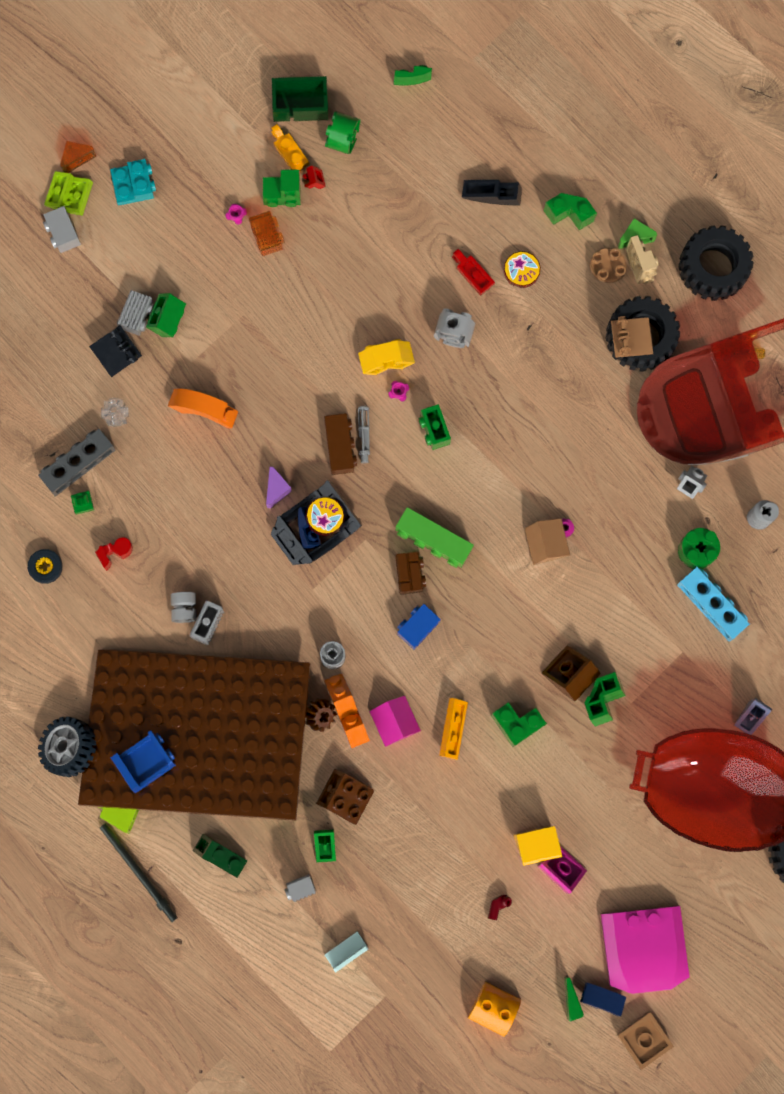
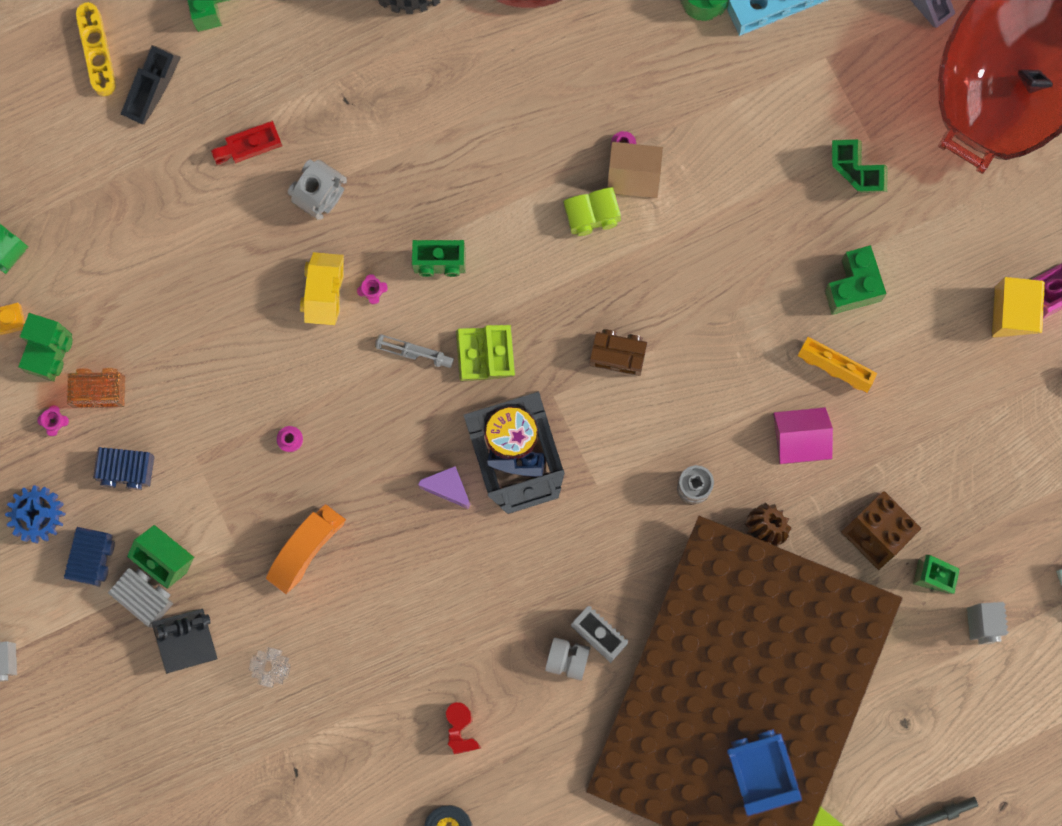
camera: 60 degrees left, 0 degrees up
dark grey brick [38,429,116,497] -> none
green tile [71,491,94,515] -> none
dark green bracket [193,834,247,878] -> none
red tile [302,165,326,189] -> none
reddish brown brick [324,413,357,475] -> none
orange arch [324,673,370,748] -> none
bright green brick [395,507,474,568] -> none
blue brick [397,604,441,650] -> none
tile [503,251,541,288] -> none
reddish brown slope [542,645,601,701] -> none
none -> blue gear [5,485,66,544]
none -> dark blue brick [64,527,115,587]
none -> yellow beam [76,2,116,96]
none -> dark blue brick [93,447,155,490]
none -> dark pink plate [277,426,303,452]
none -> lime slope [456,325,515,381]
none -> lime brick [563,187,621,236]
none -> black slope [1018,70,1053,94]

